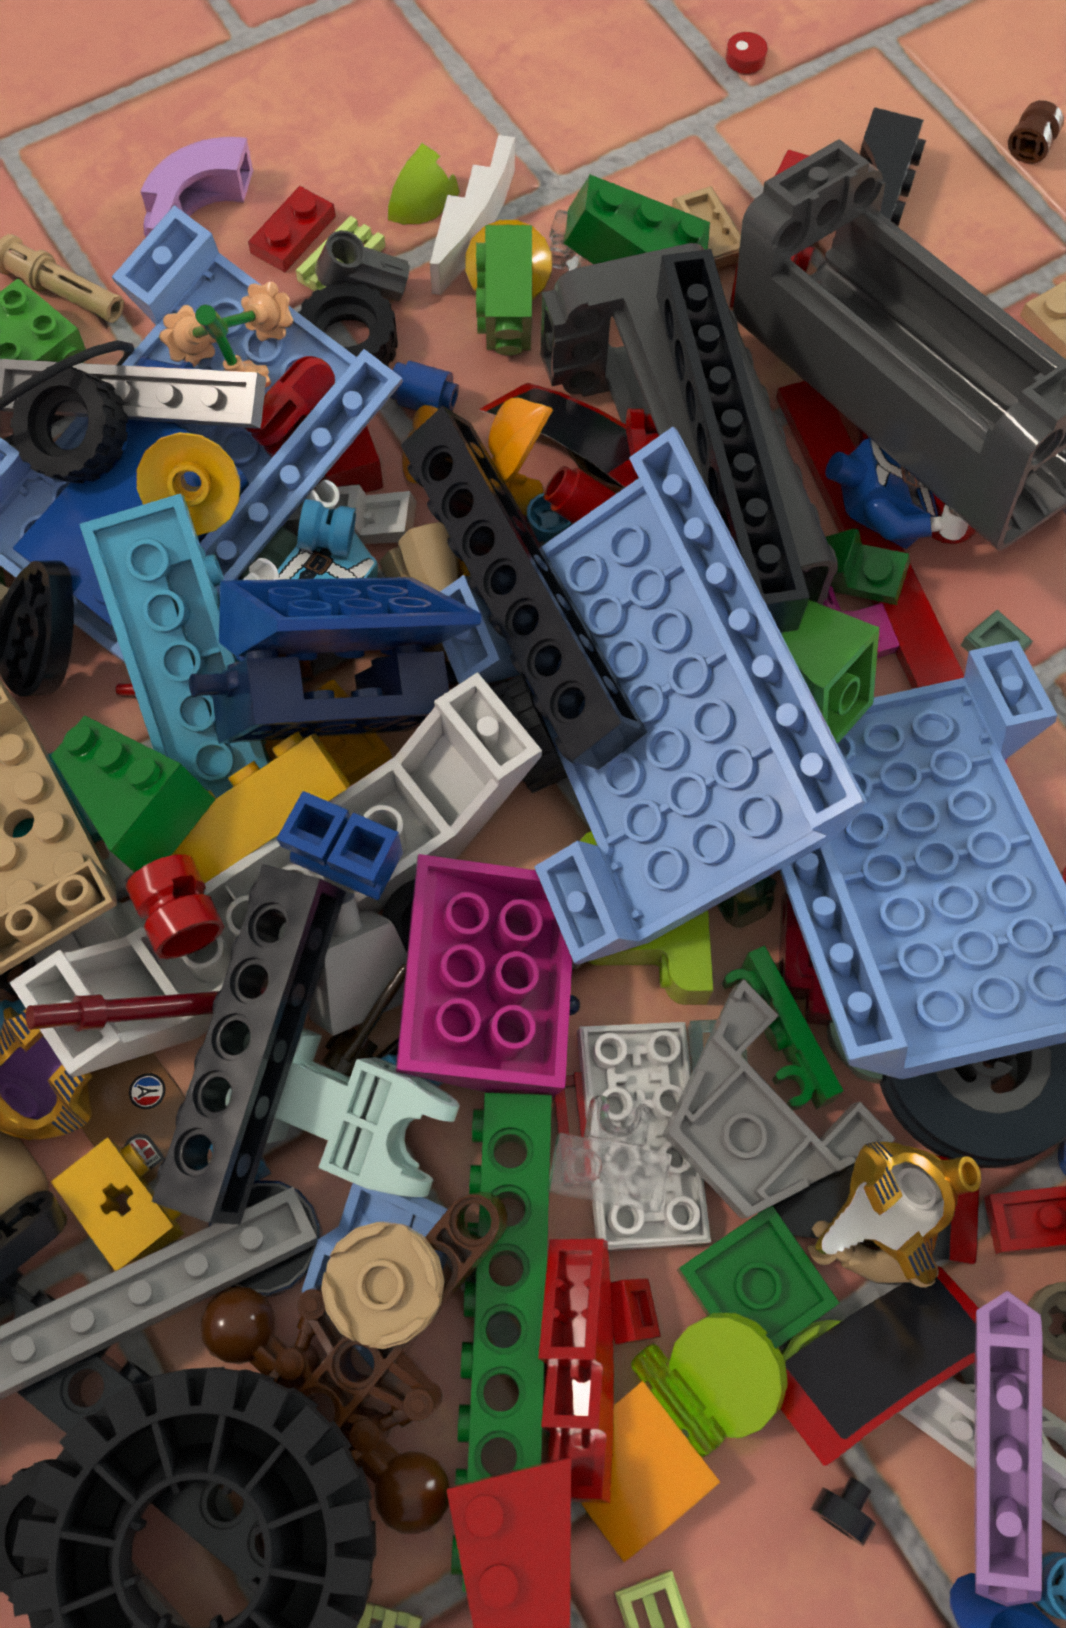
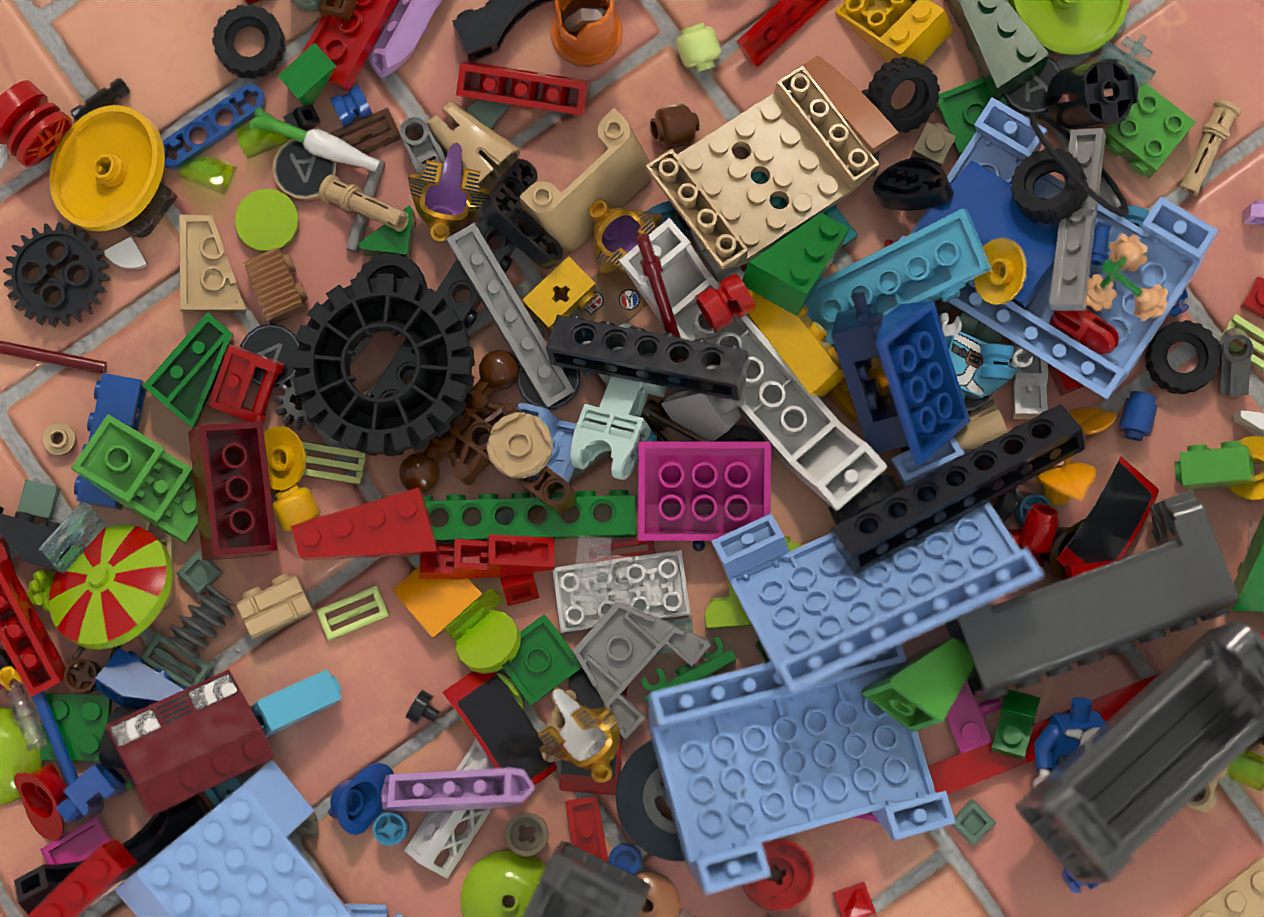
camera: 90 degrees right, 15 degrees up
blue hips [276,791,403,901] -> none
black brick [656,249,810,633] -> none

